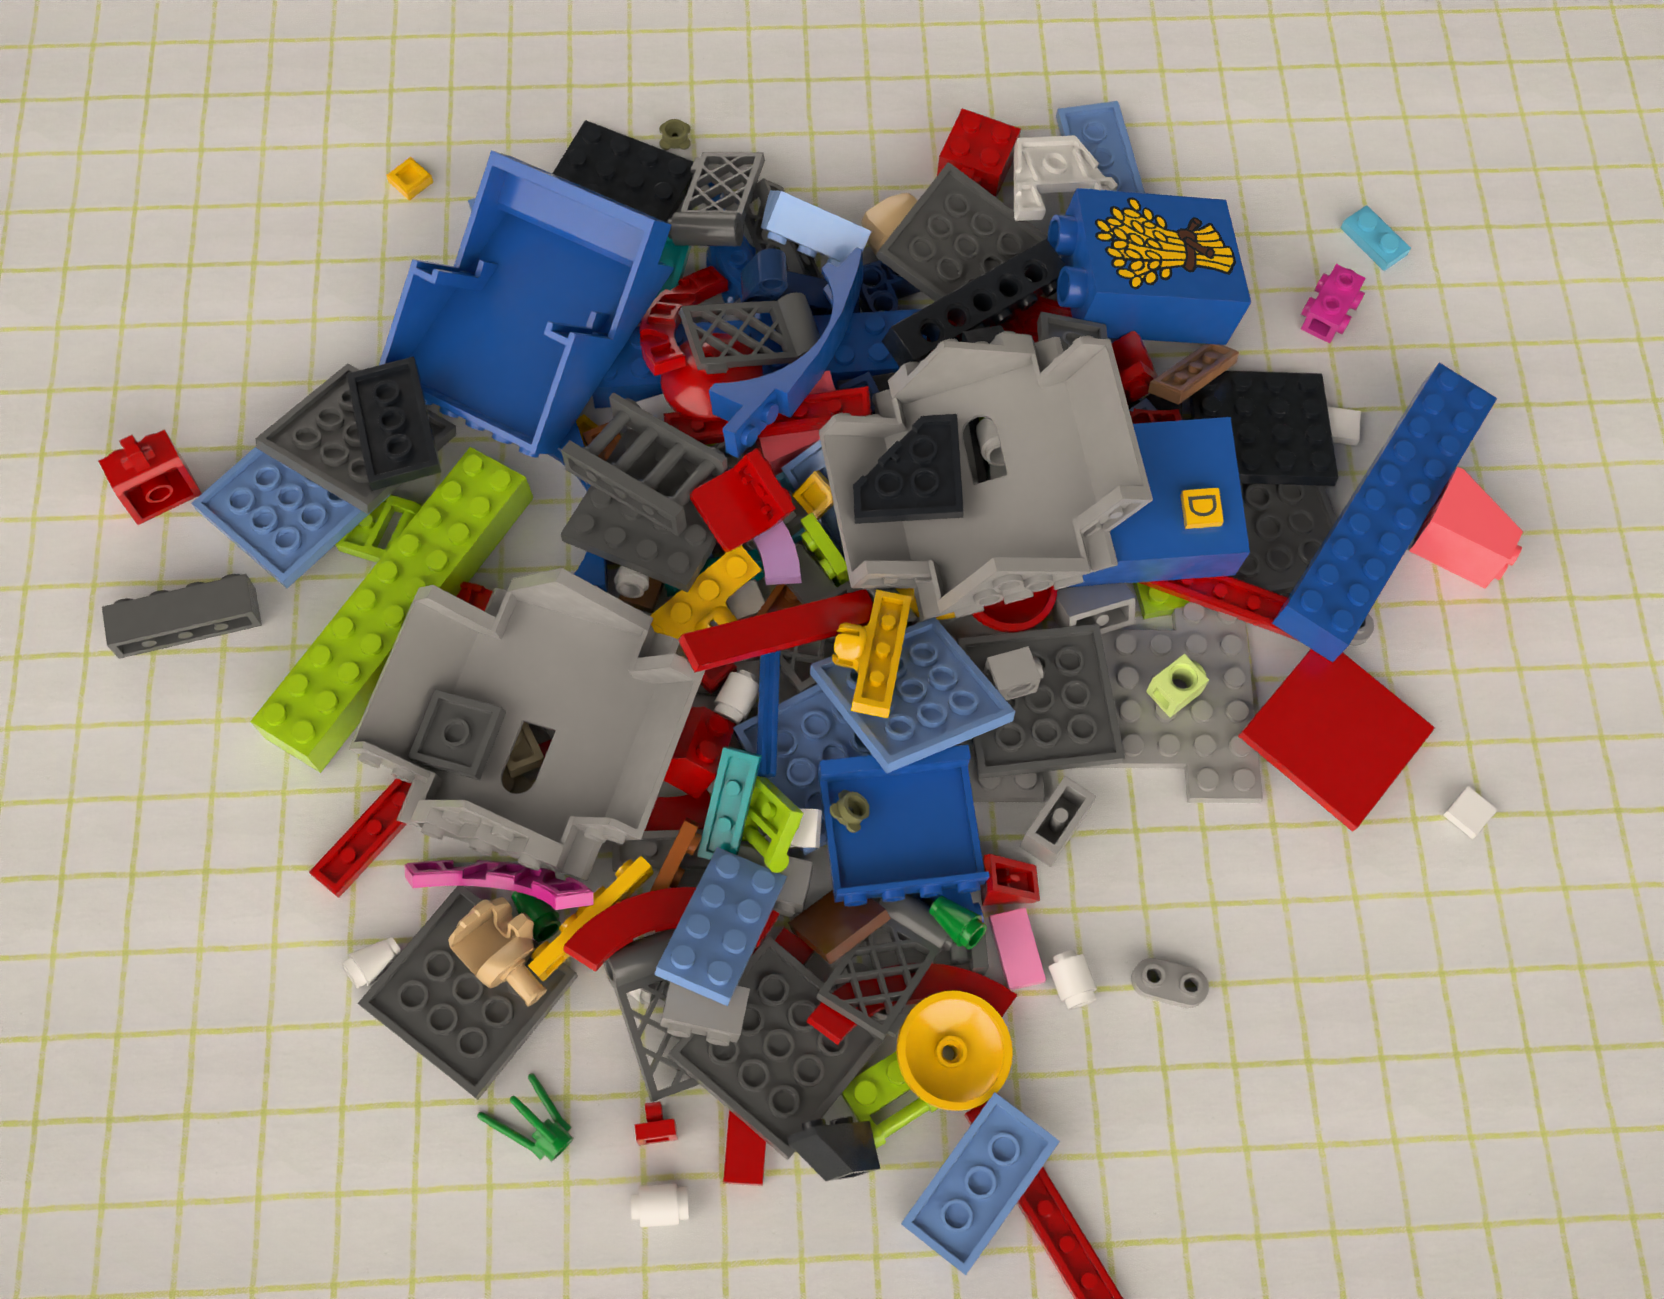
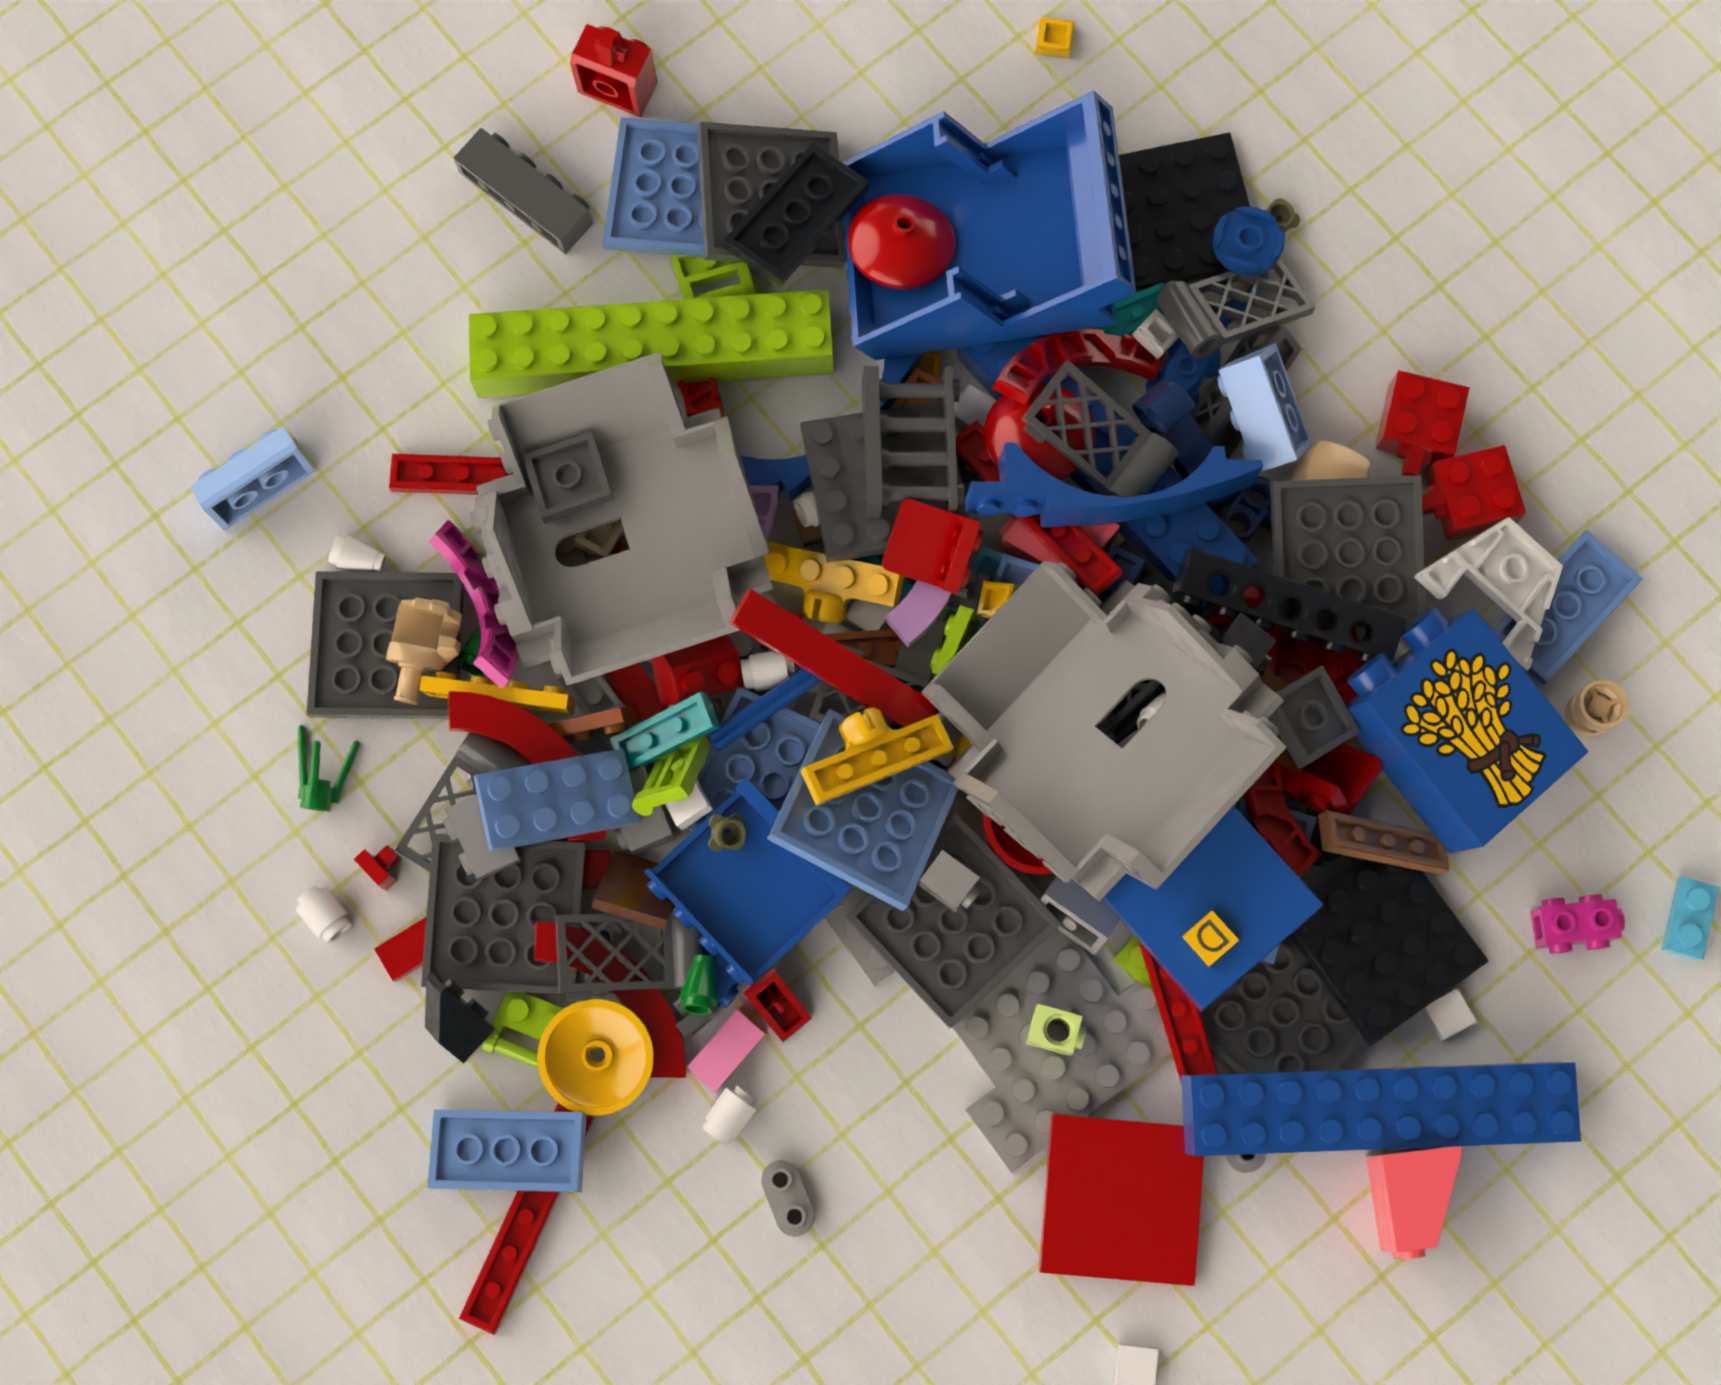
camera: 60 degrees right, 10 degrees up
black plate [853,414,964,524] -> none
light grey brick [1020,776,1096,867] -> none
none -> light blue slope [191,426,315,530]
none -> red dish [848,194,956,290]
none -> white tile [1132,309,1179,360]
none -> blue tile [1212,206,1285,276]
none -> red hinge [1376,370,1470,476]
none -> tan wheel [1565,680,1629,738]

